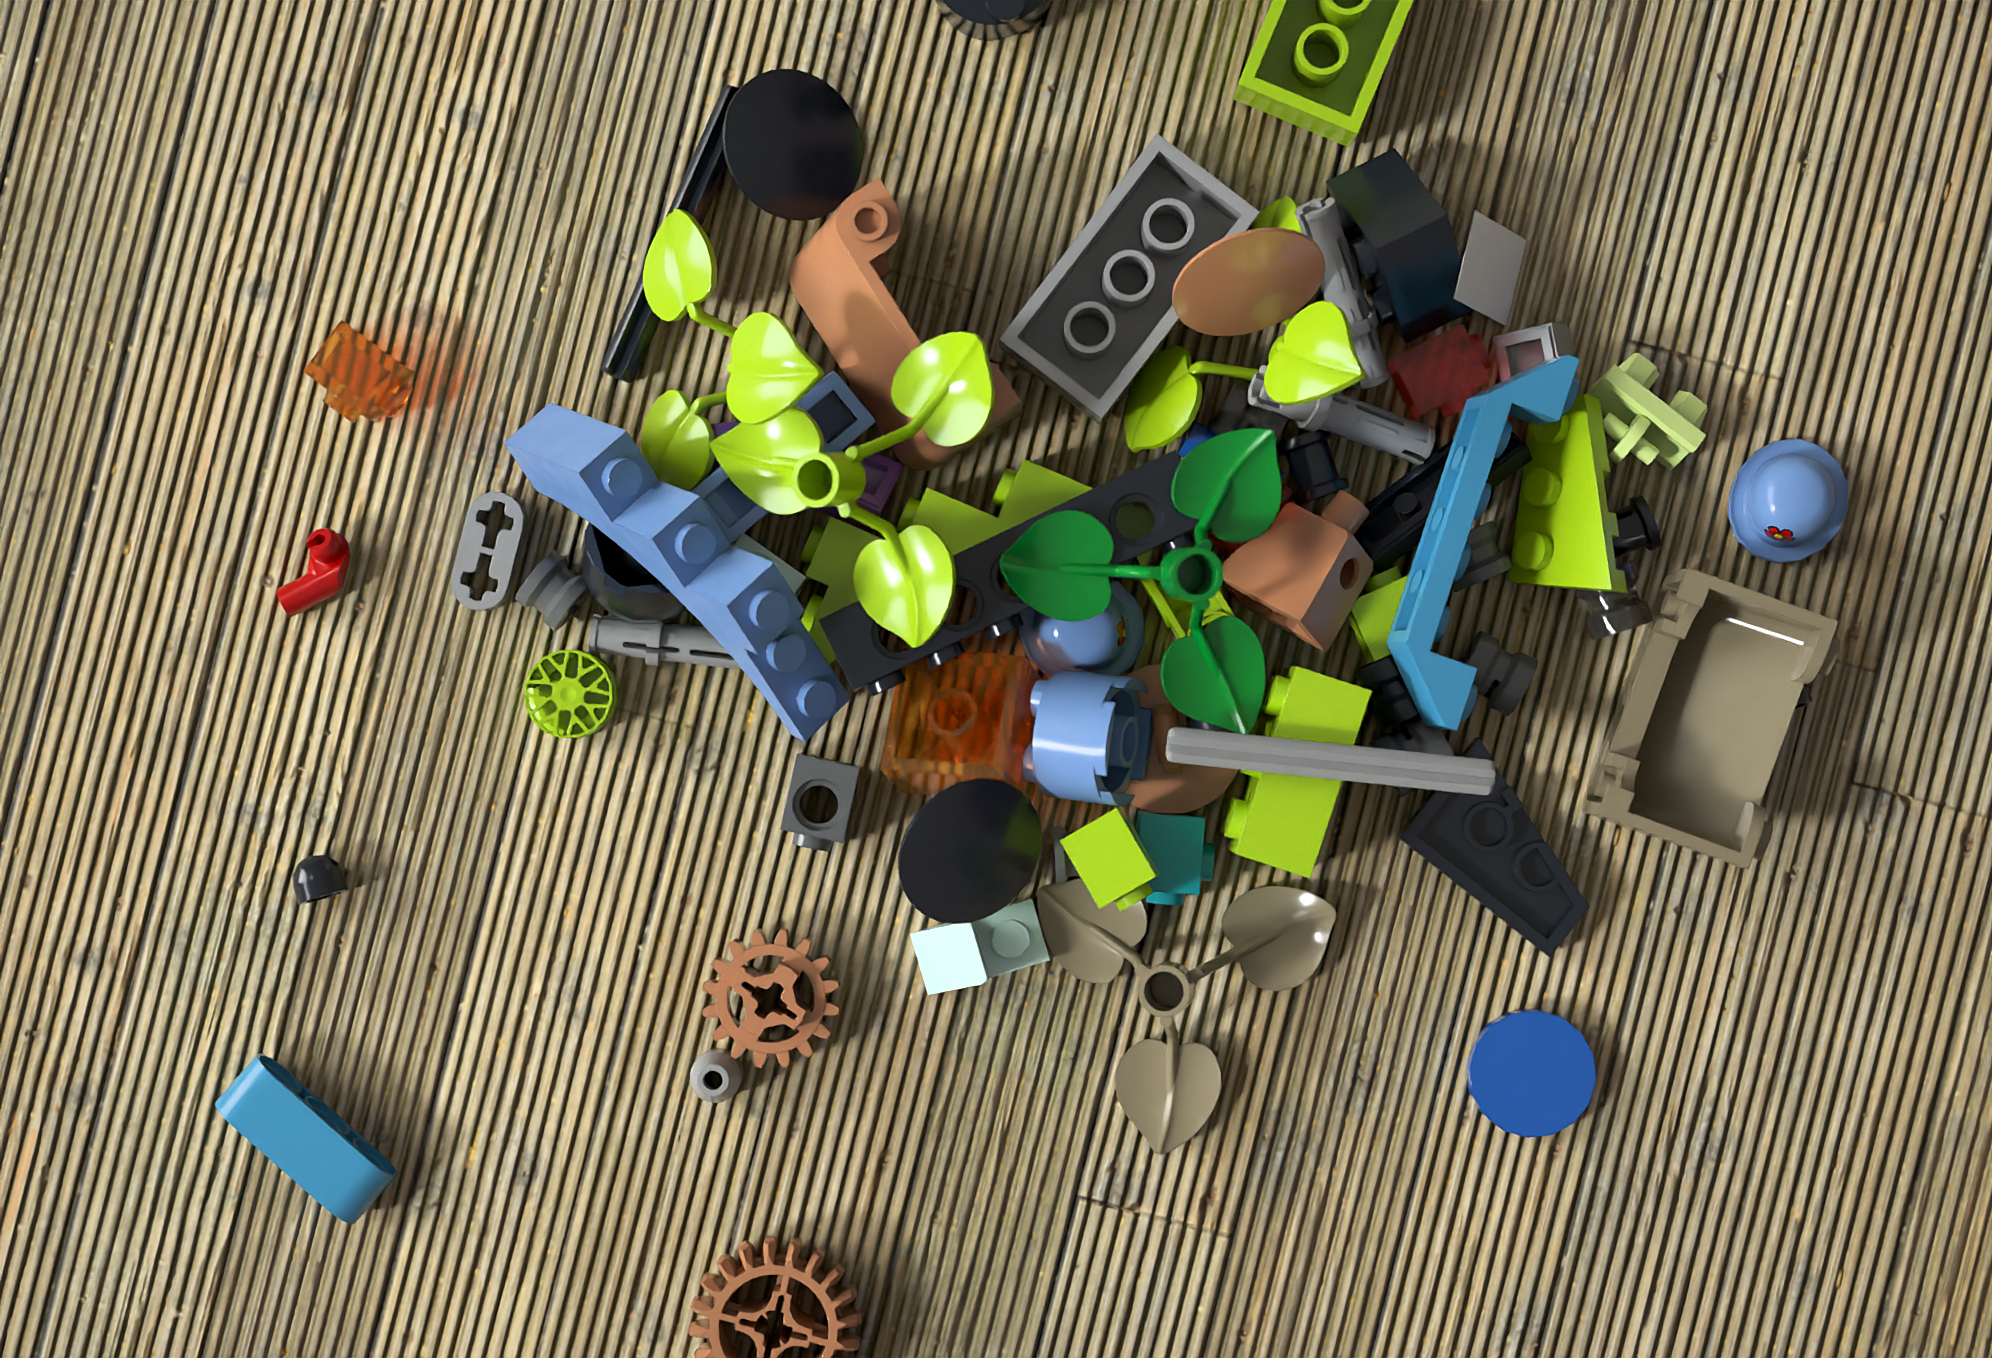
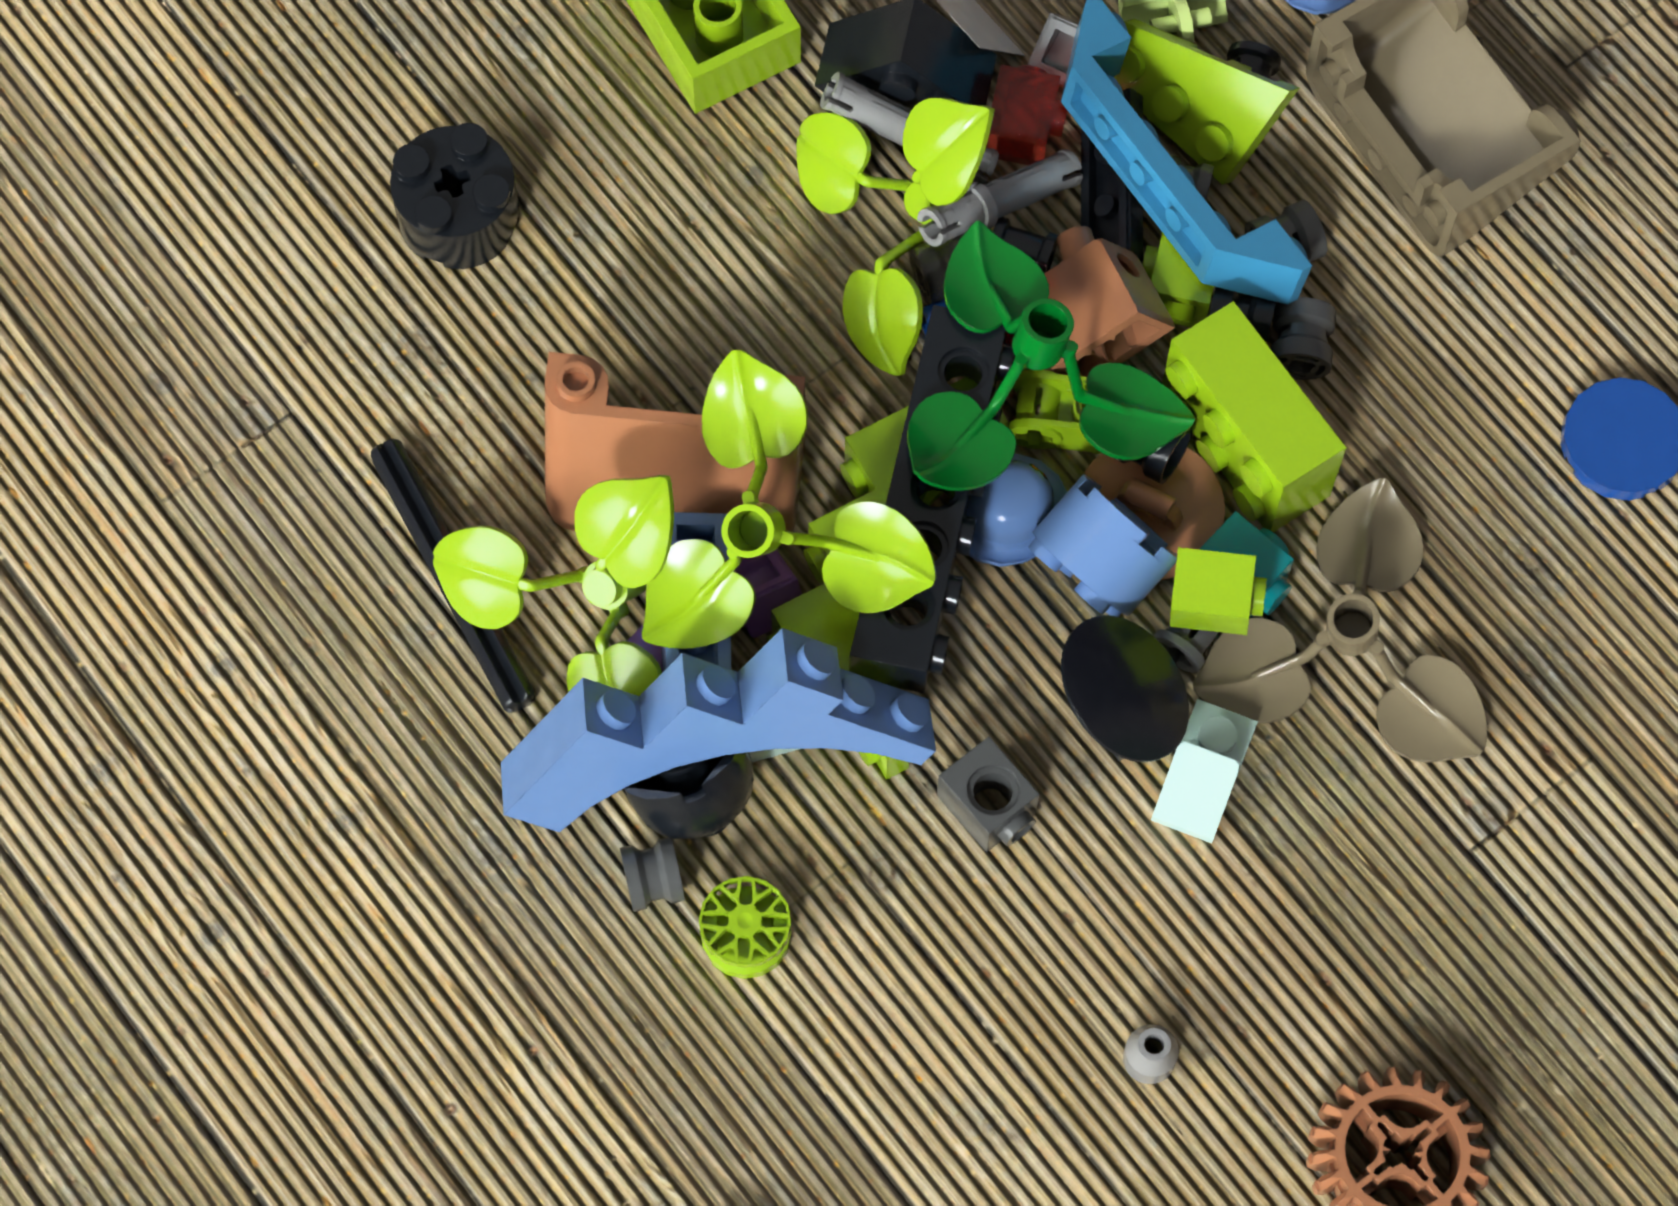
camera: 50 degrees left, 20 degrees down
red arm [276,528,351,617] -> none
clear orange brick [303,320,416,423] -> none
light grey beam [451,492,528,611] -> none
light grey pin [589,613,741,669] -> none
nougat gear [702,928,841,1068] -> none
black shield [722,69,863,221] -> none
clear orange slope [879,647,1042,795] -> none
light grey brick [999,133,1260,425] -> none
light grey axle [1166,727,1495,795] -> none
nougat shield [1172,228,1325,336] -> none
black wing [1396,737,1589,957] -> none
clear smoke wheel [1575,560,1653,640] -> none

